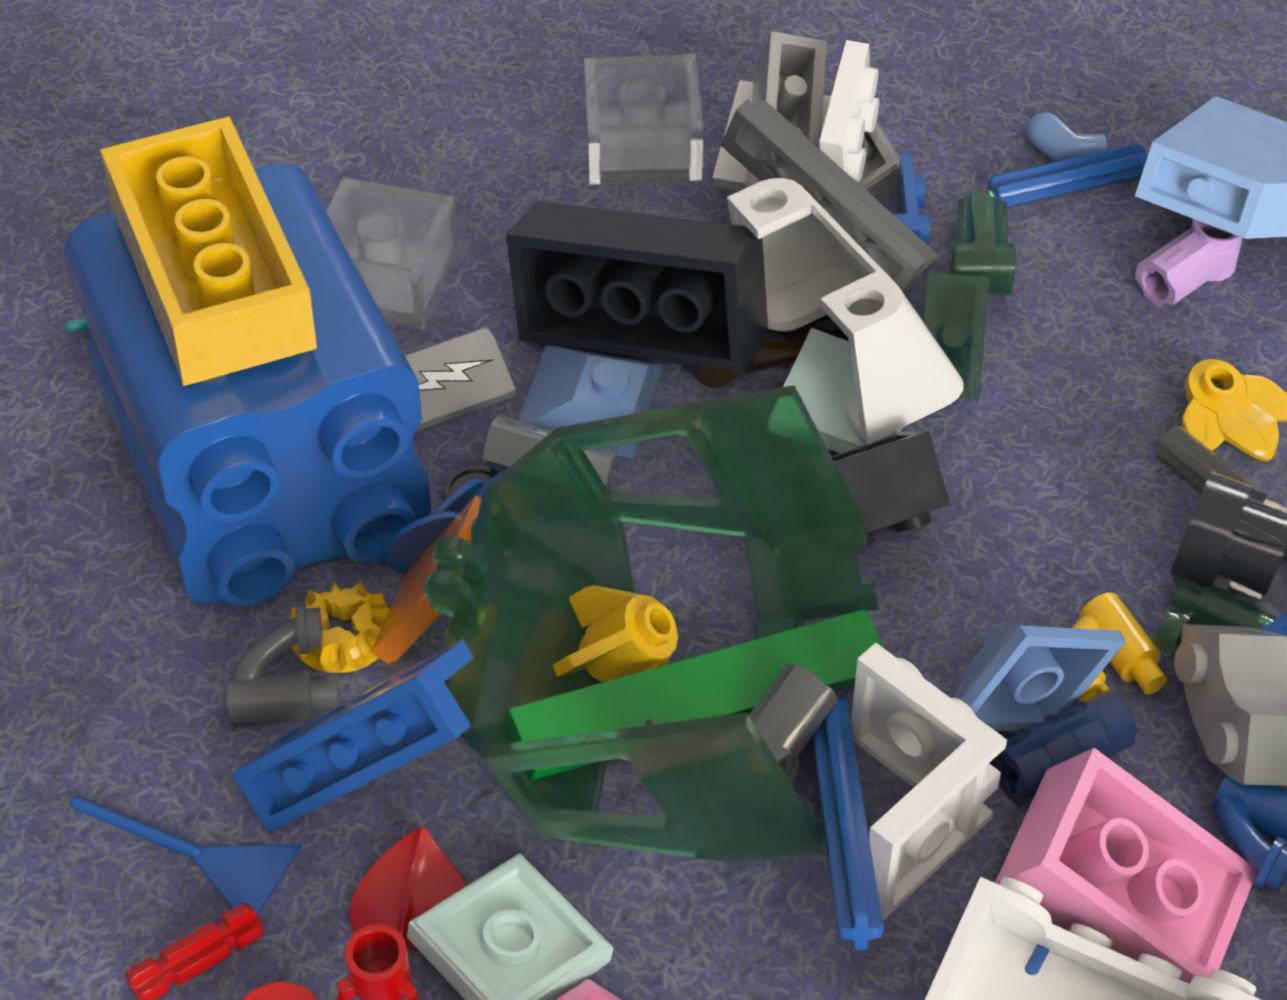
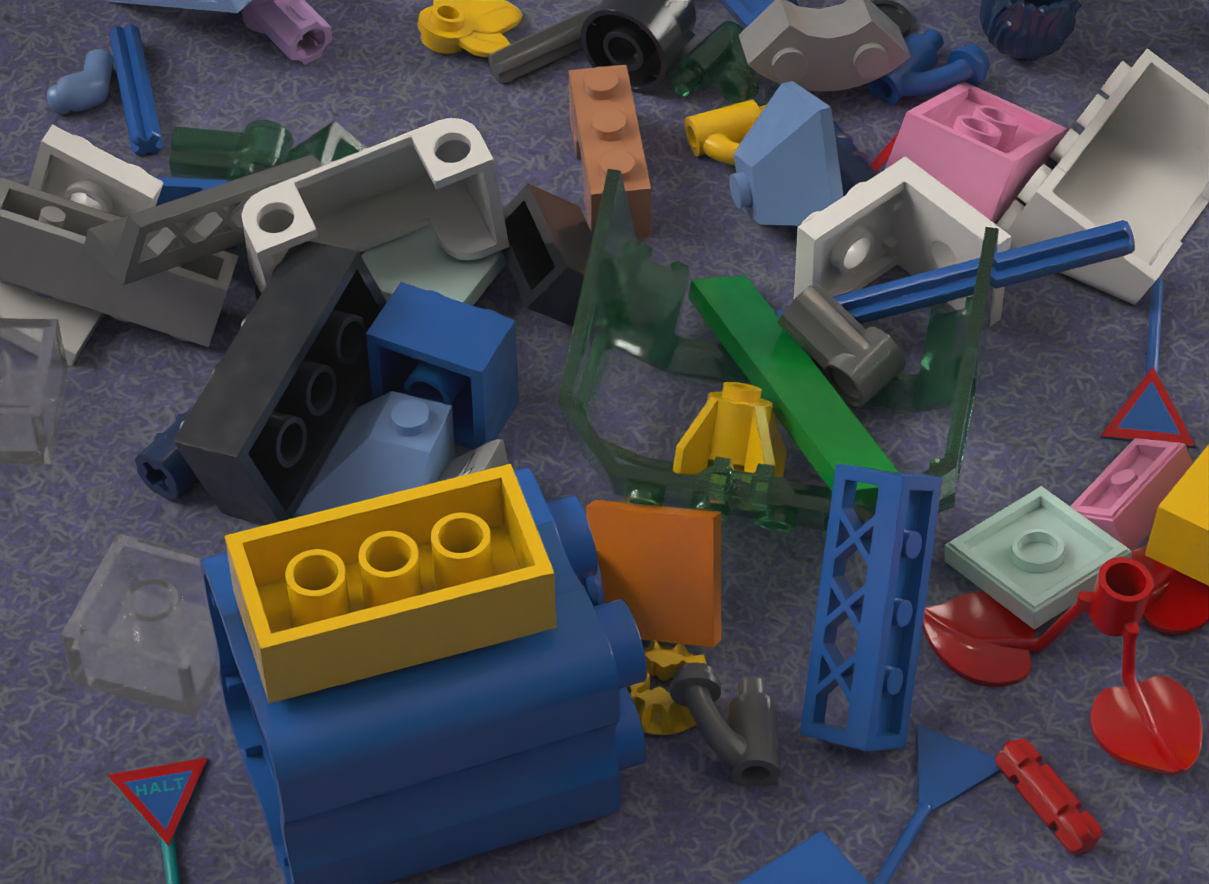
camera: 85 degrees left, 0 degrees up
none -> blue brick [366,282,519,450]
none -> nougat arch [568,65,651,242]

